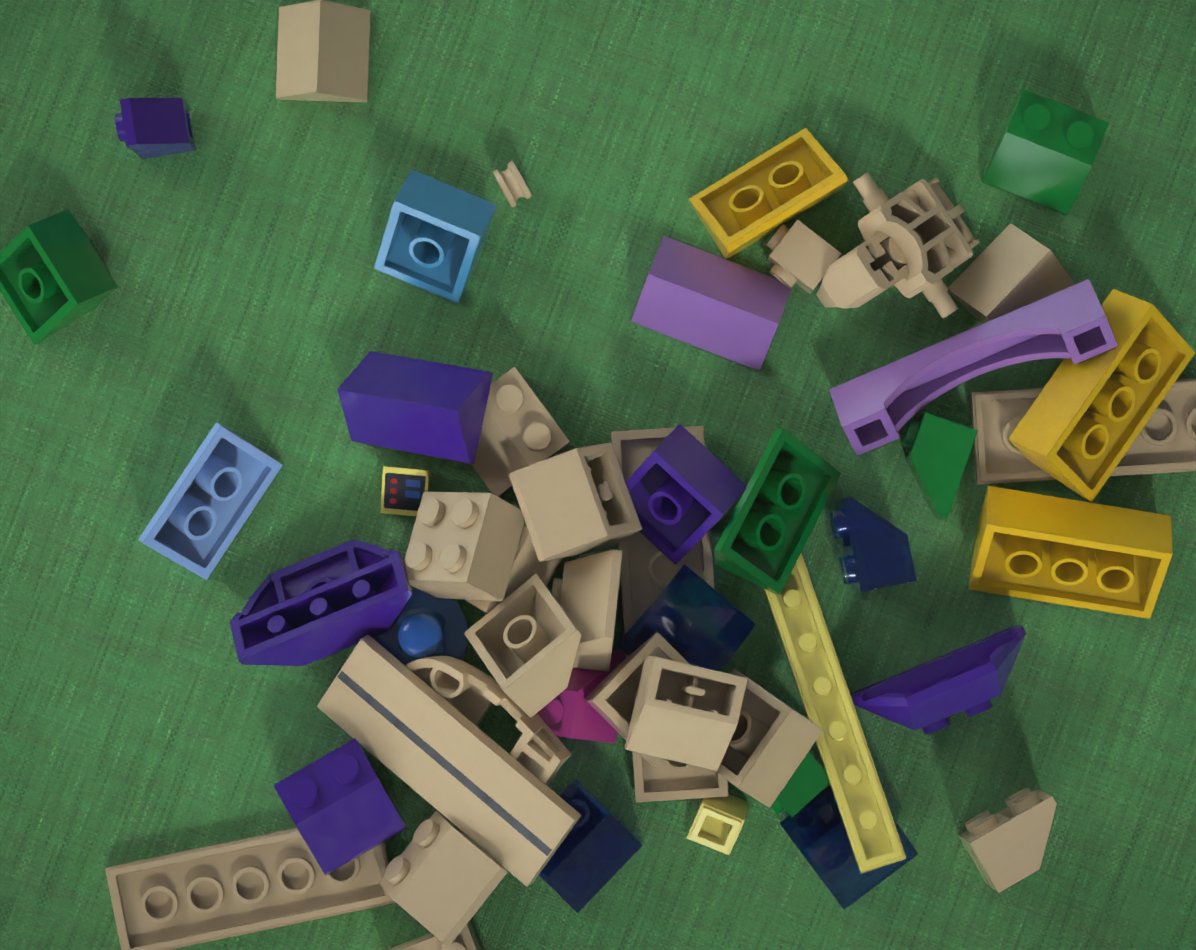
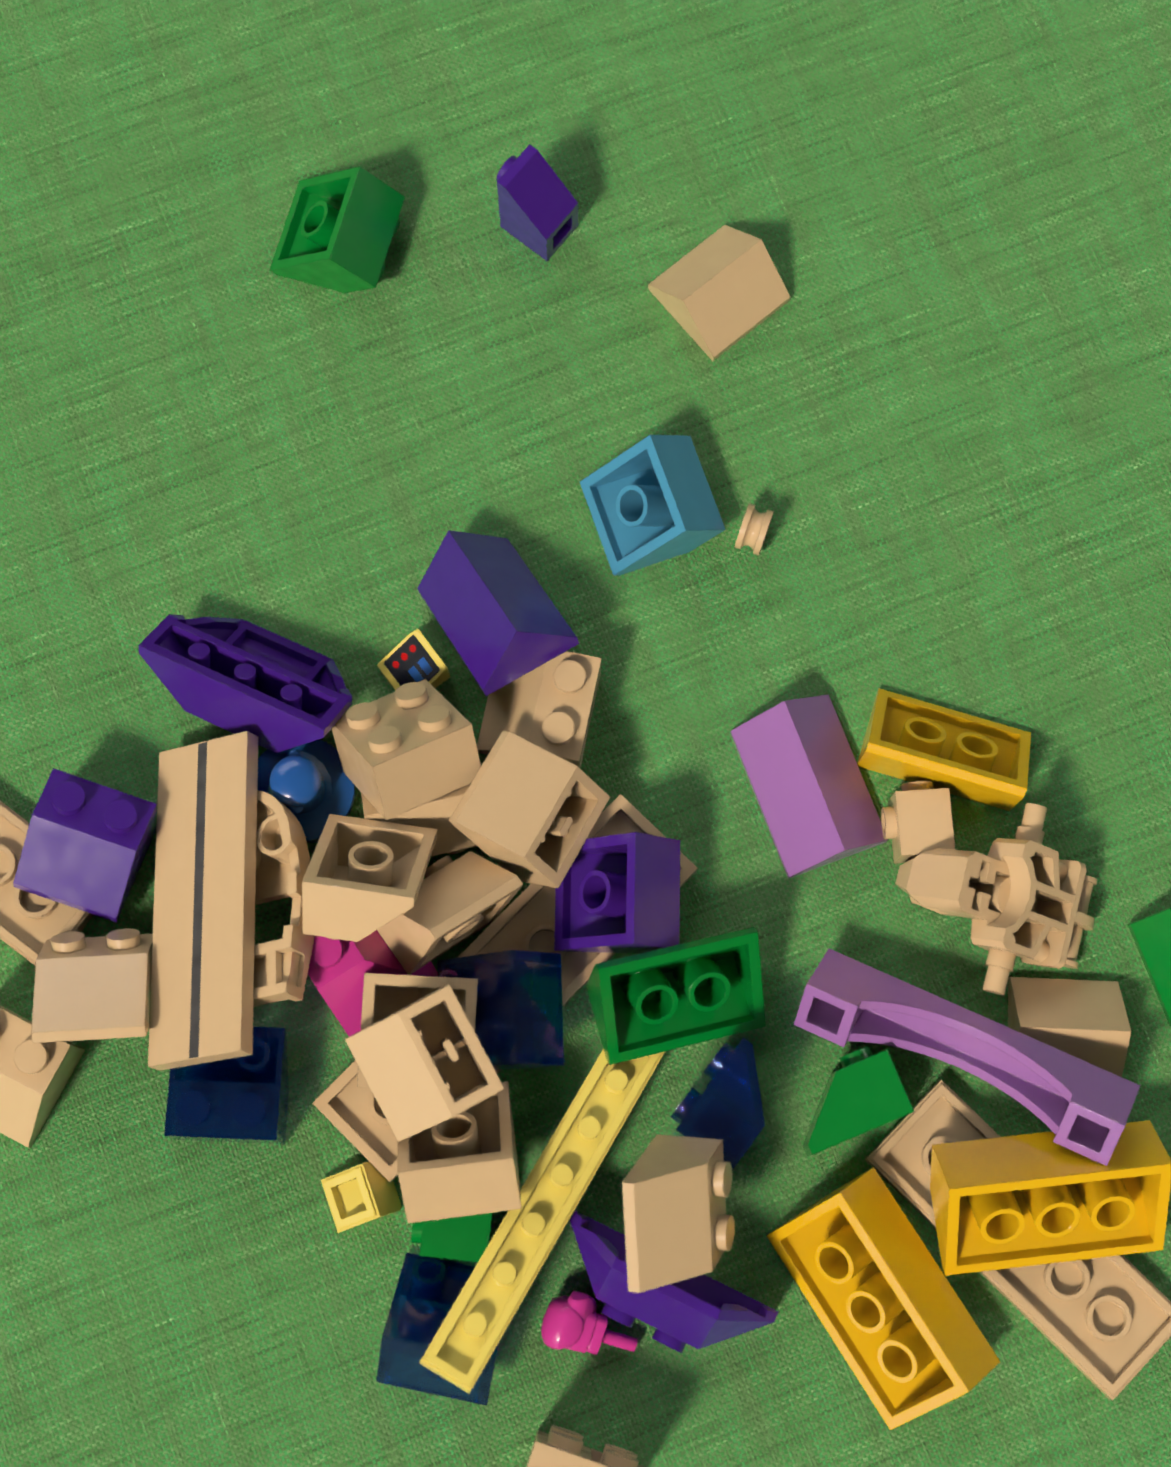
camera: 50 degrees right, 10 degrees down
light blue slope [138,423,283,580] -> none
none -> dark pink piece [541,1291,638,1355]
none -> tan slope [622,1134,735,1293]

